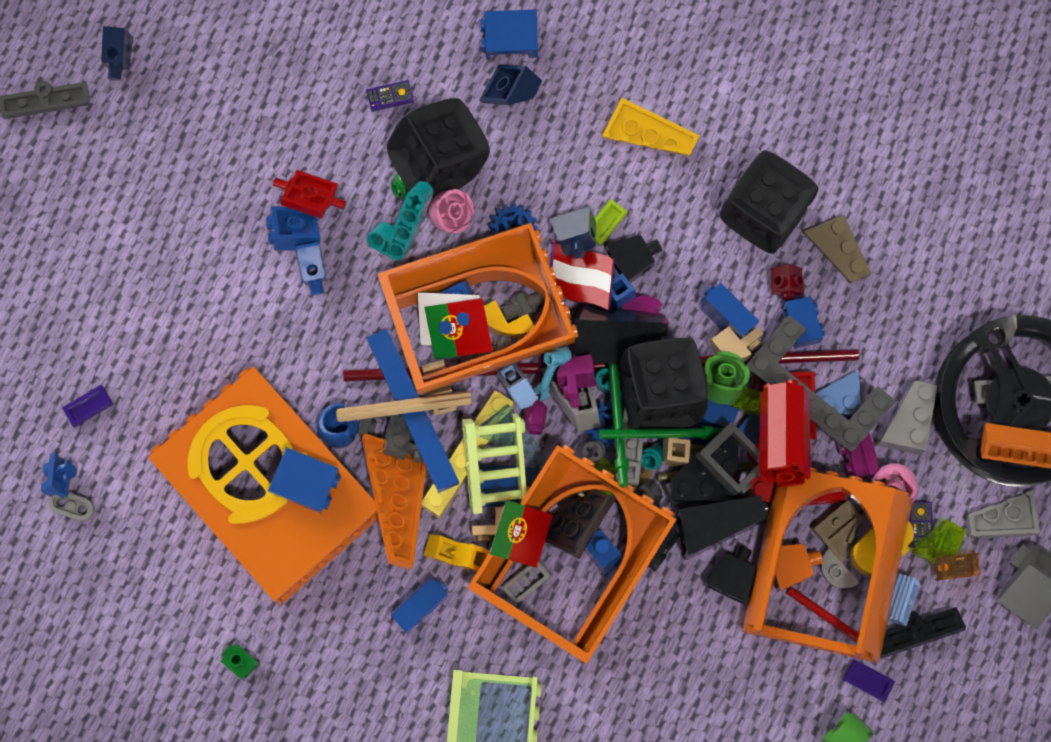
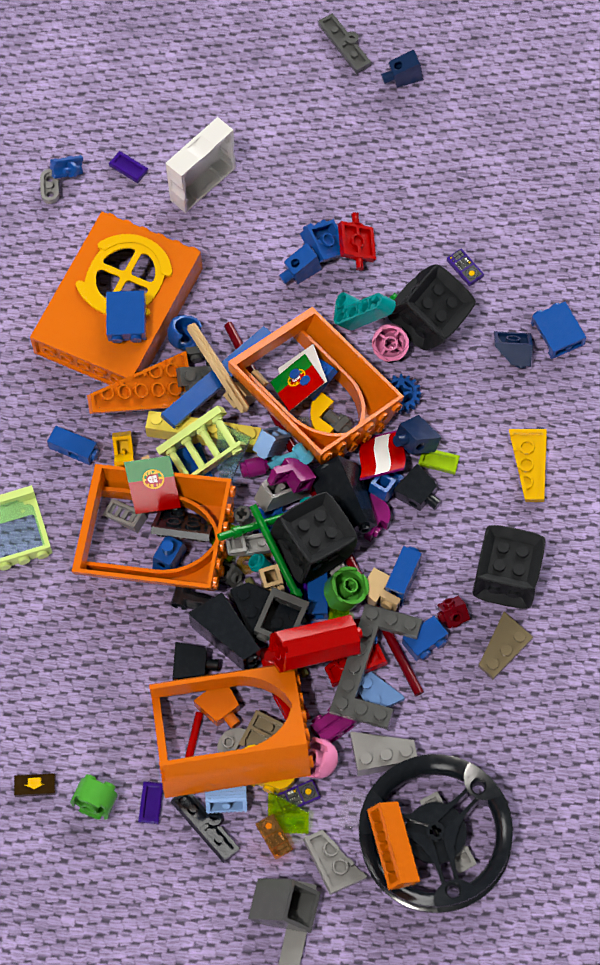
camera: 70 degrees right, 10 degrees down
none -> white tile [166,117,236,213]

